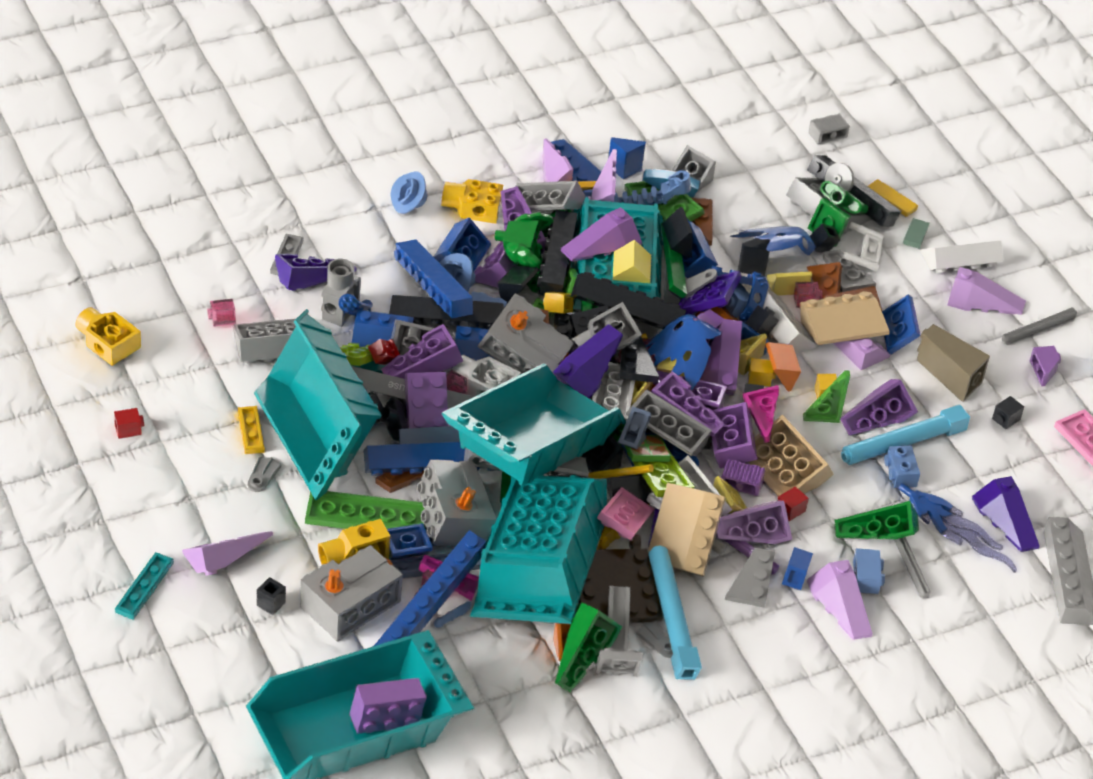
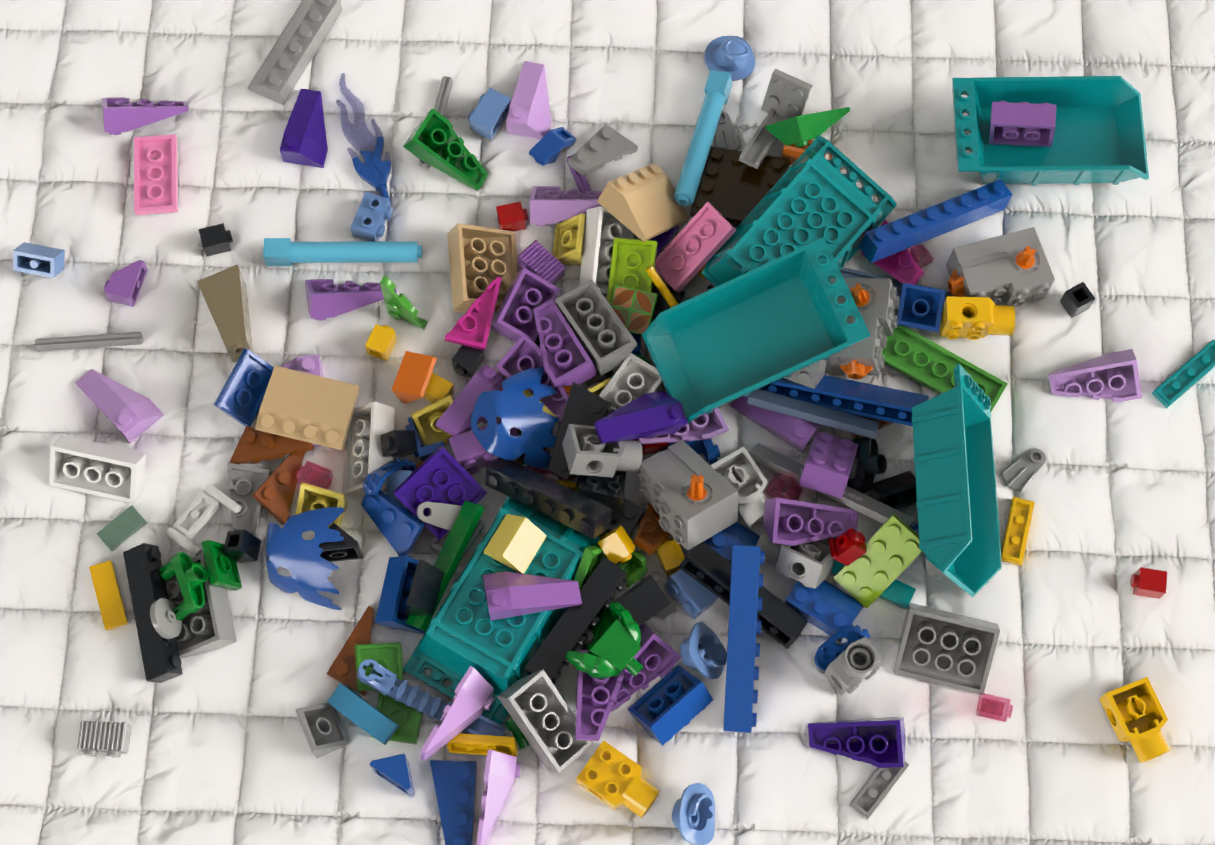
camera: 150 degrees left, 25 degrees up
sand blue slope [618,407,652,449] -> none
none -> medium blue hat [704,36,755,81]

